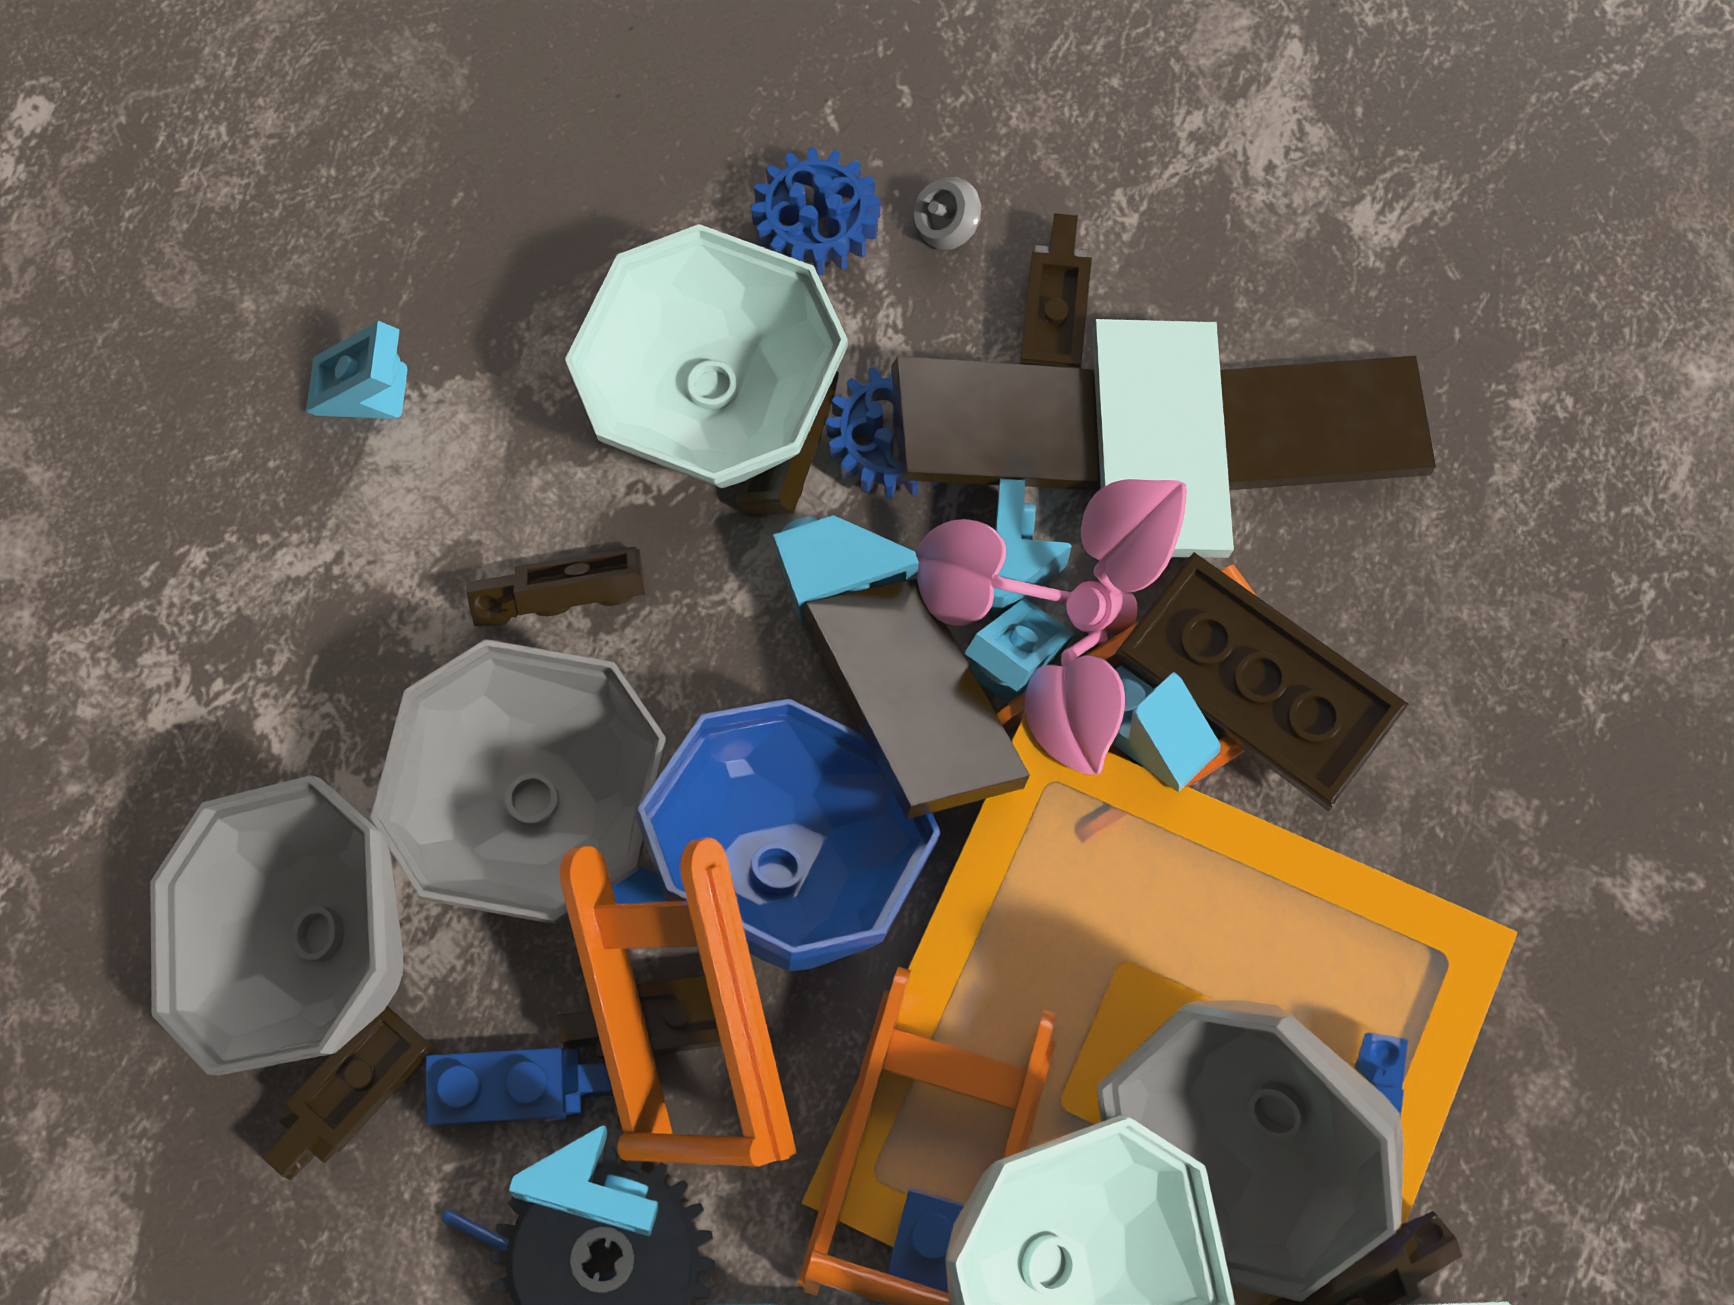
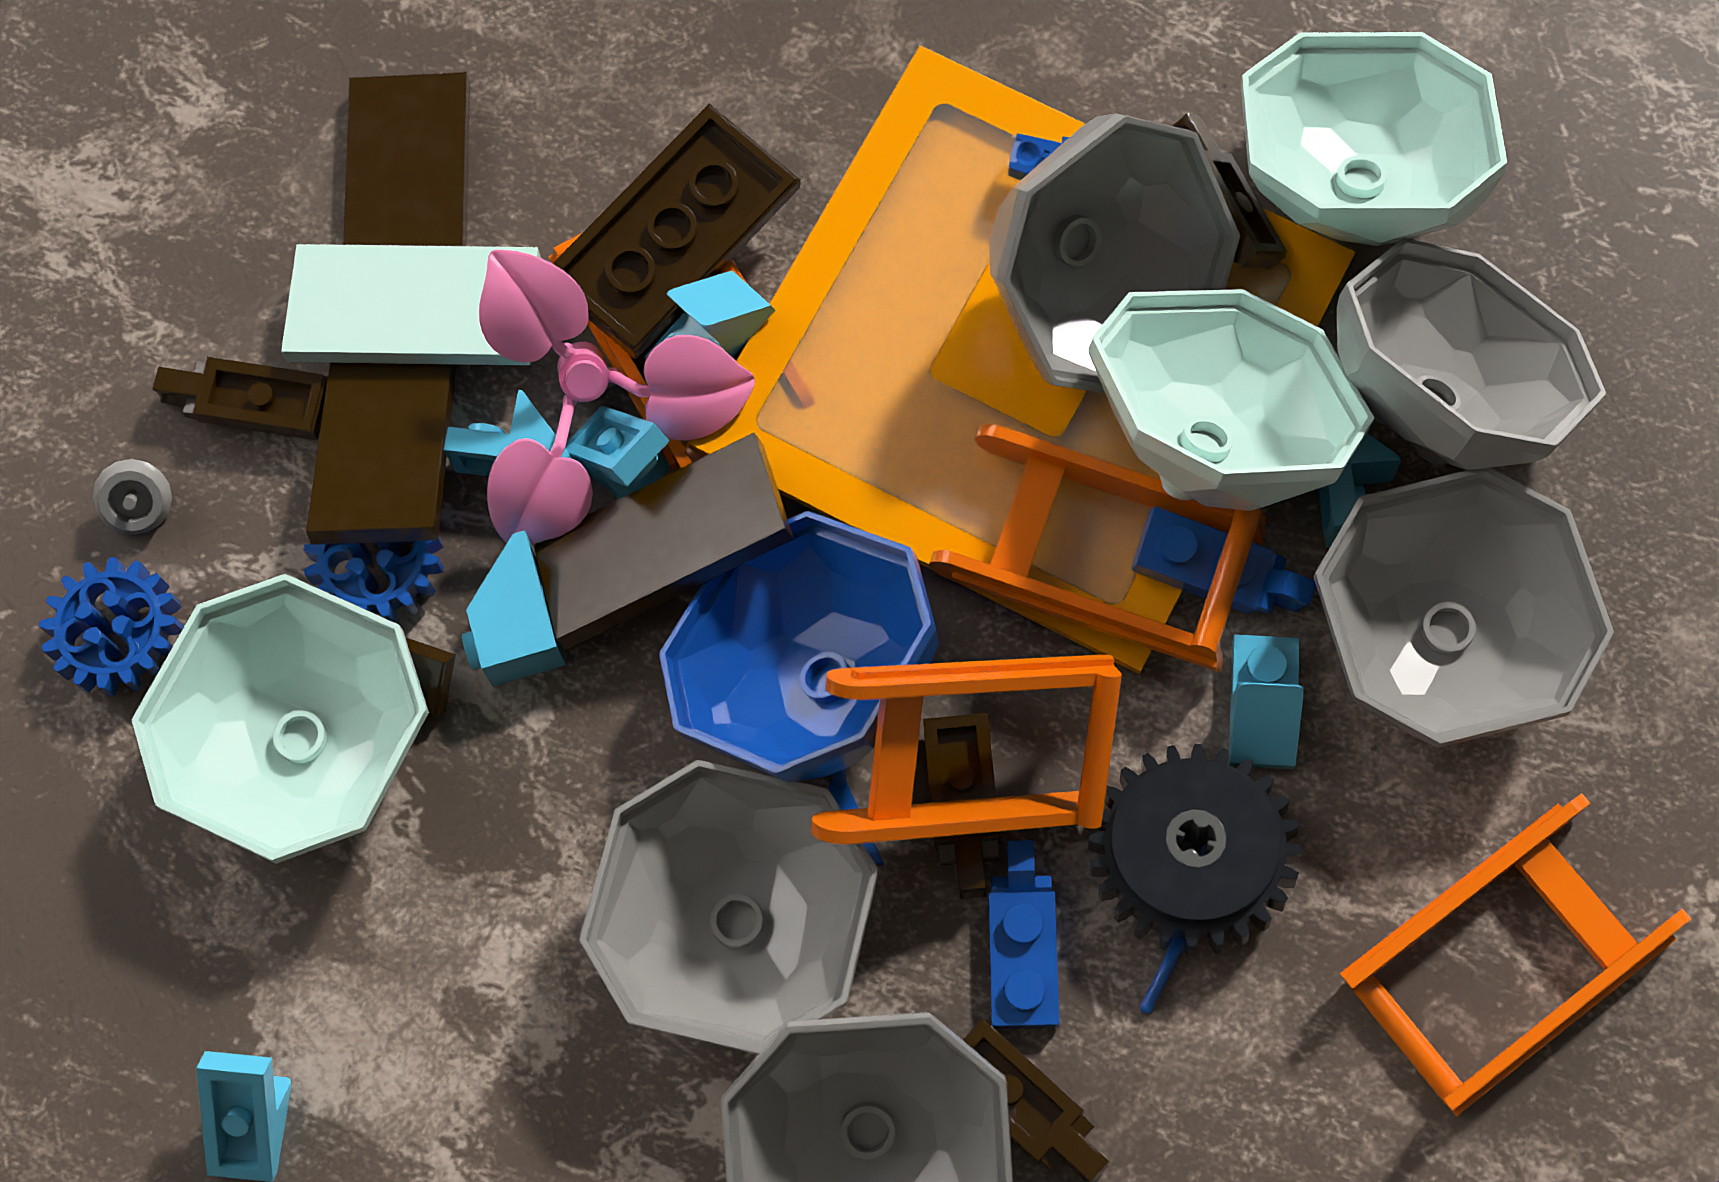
camera: 80 degrees left, 0 degrees up
dark brown hinge [467,546,645,626] -> none
medium azure slope [509,1125,658,1237] -> none

